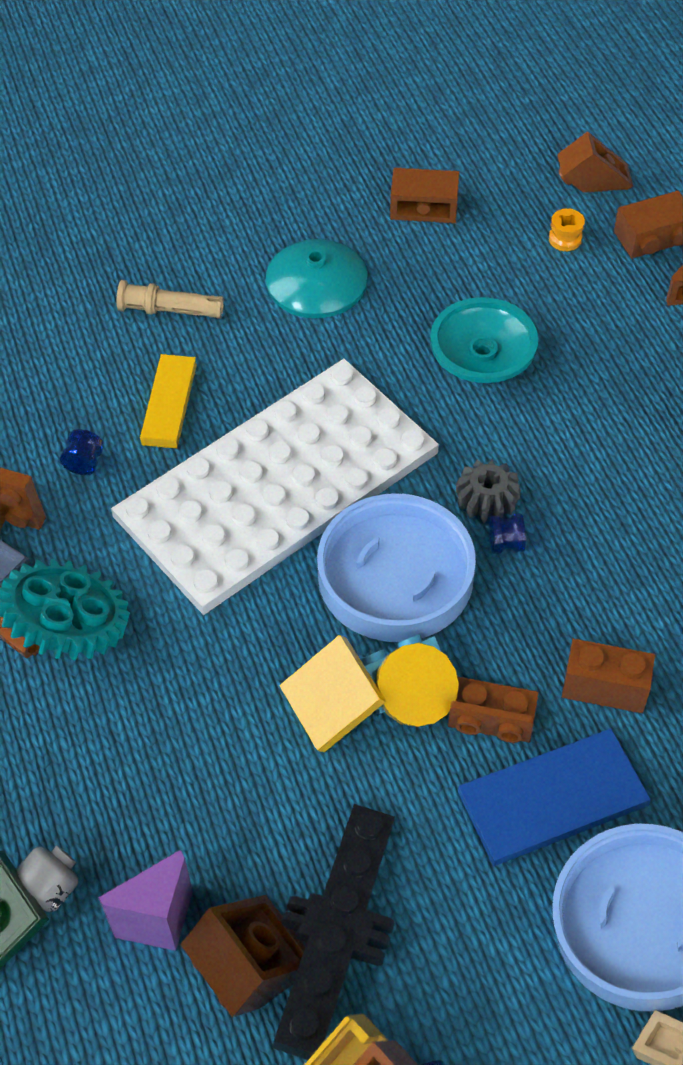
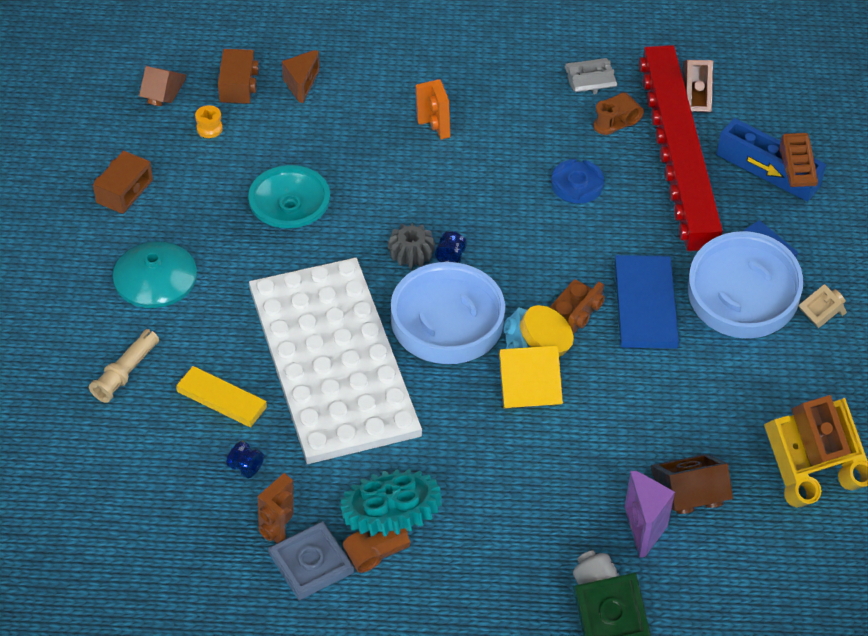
camera: 70 degrees left, 5 degrees down
black hinge [273,804,395,1060] -> none
dark orange brick [561,638,655,714] -> none

